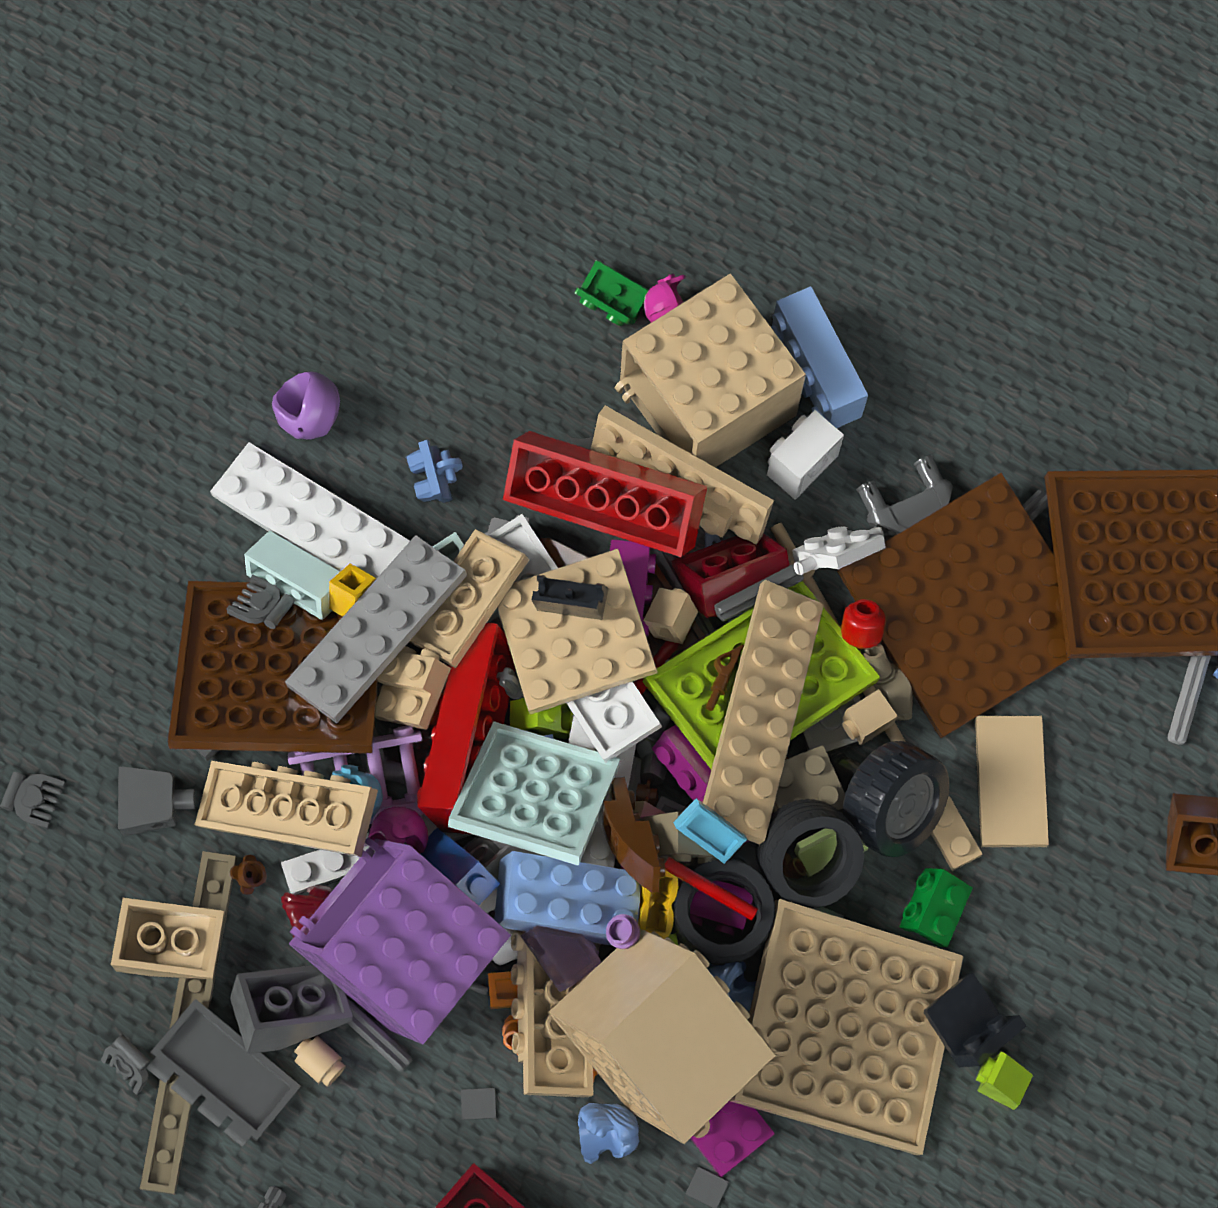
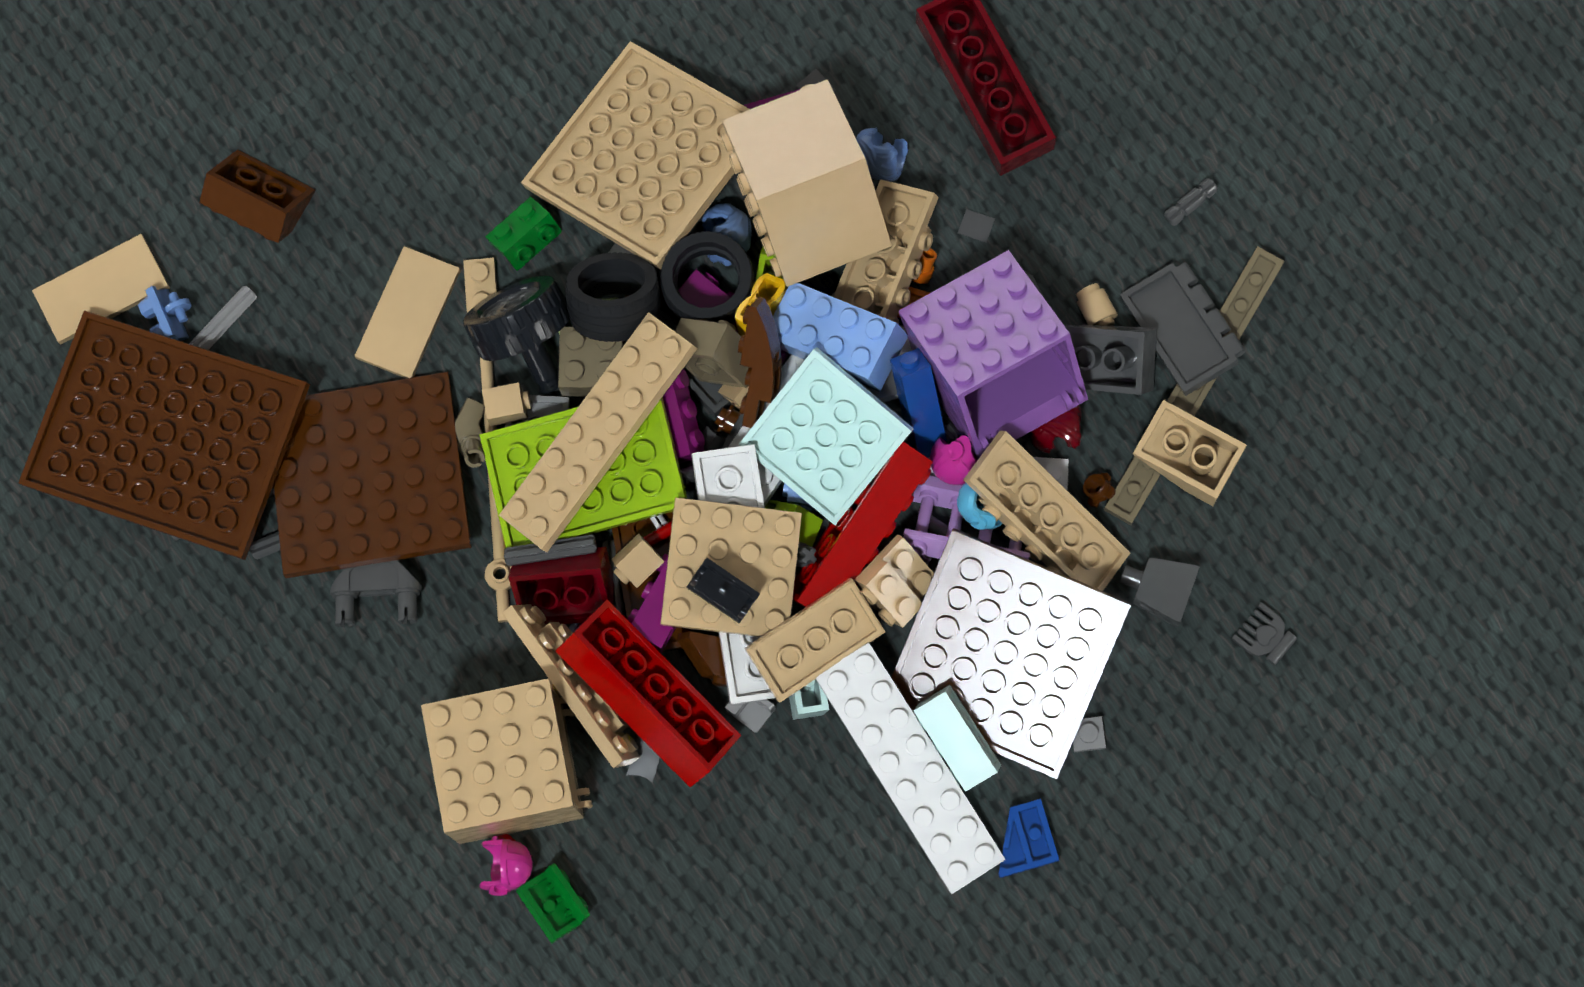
camera: 145 degrees left, 5 degrees up
dark grey piece [101,1034,150,1095] -> none
dark grey piece [227,575,295,629] -> none
medium lavender piece [272,372,340,440] -> none
light grey plate [285,535,467,723] -> none
yellow brick [329,563,376,617] -> none
medium blue hips [407,440,463,503] -> none
clear purple slope [520,925,601,992] -> none
medium lavender plate [606,914,640,949] -> none
red bar [665,857,758,921] -> none
medium azure tile [673,798,747,864] -> none
reddish brown hand [706,645,744,711] -> none
white brick [767,410,844,500] -> none
light blue brick [771,286,868,428] -> none
white plate [792,526,885,575] -> none
red head [841,599,886,649] -> none
black bracket [924,973,1026,1068] -> none
lime slope [976,1052,1033,1110] -> none
none -> blue wing [998,799,1059,878]
none -> light grey plate [1072,716,1106,753]

